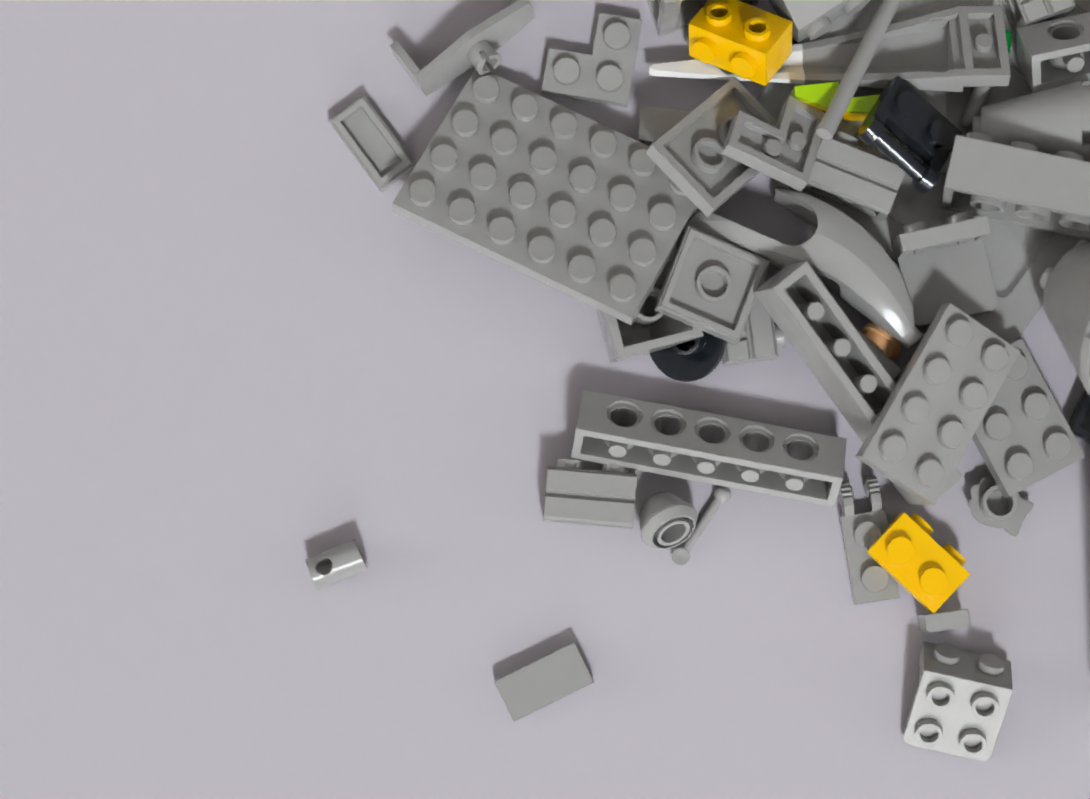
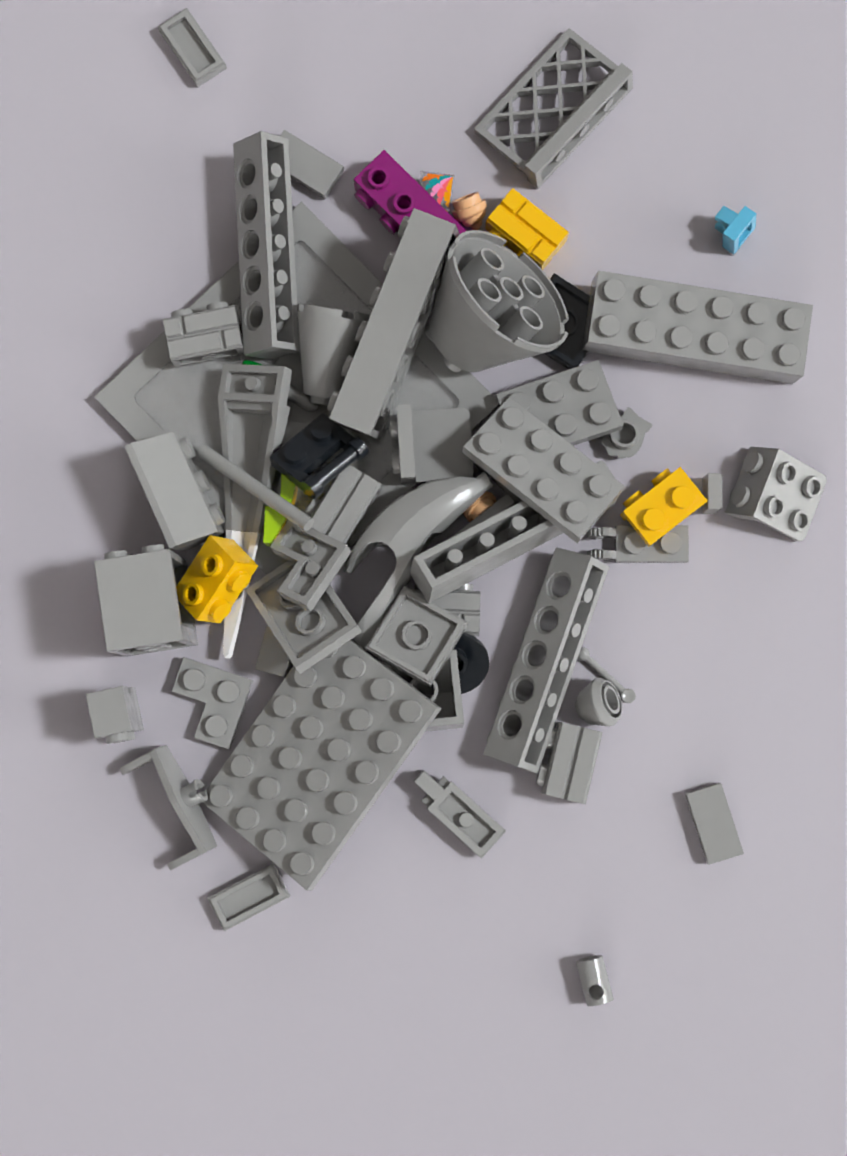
camera: 80 degrees left, 0 degrees up
none -> light grey hinge [414,770,506,859]

